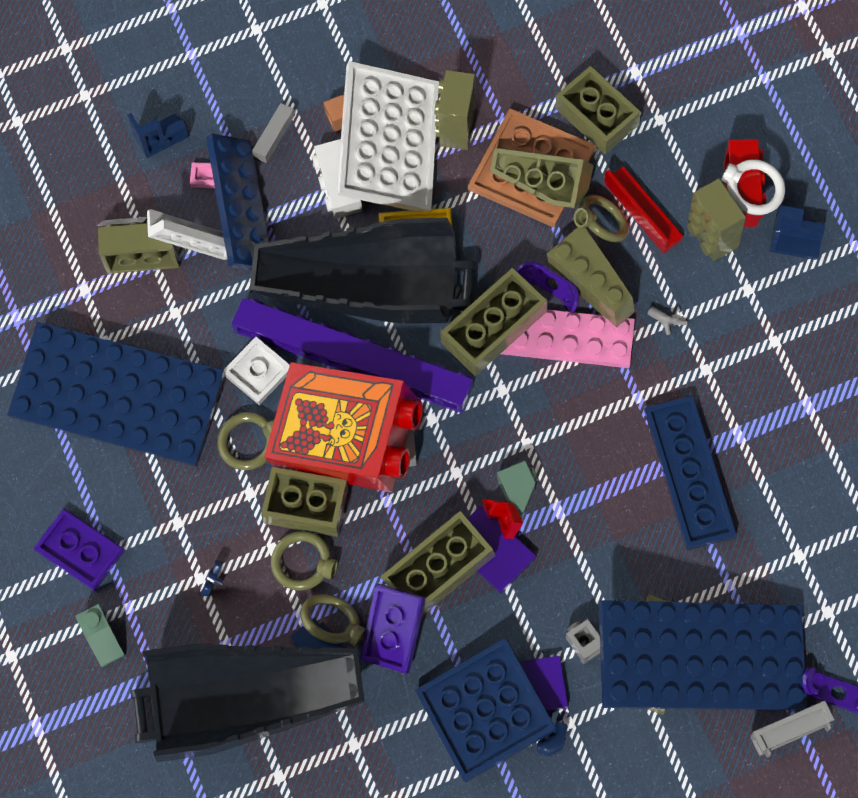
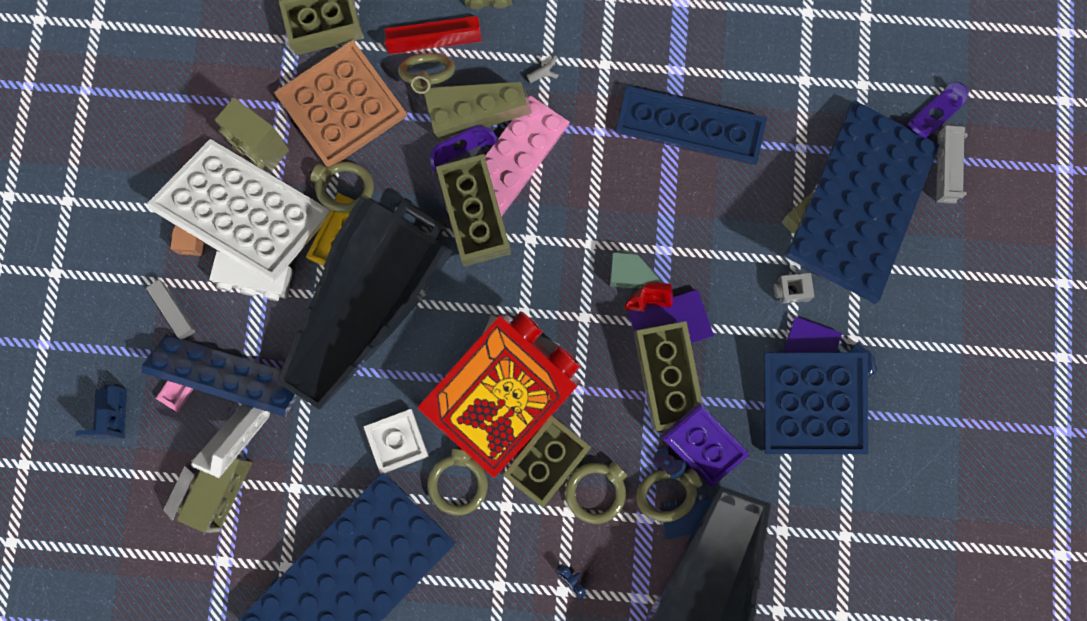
camera: 65 degrees left, 10 degrees up
dark purple brick [232,298,473,414] -> none
olive wedge [490,148,593,209] -> none
none -> olive piece [311,162,374,213]
none -> dark blue piece [653,447,686,479]

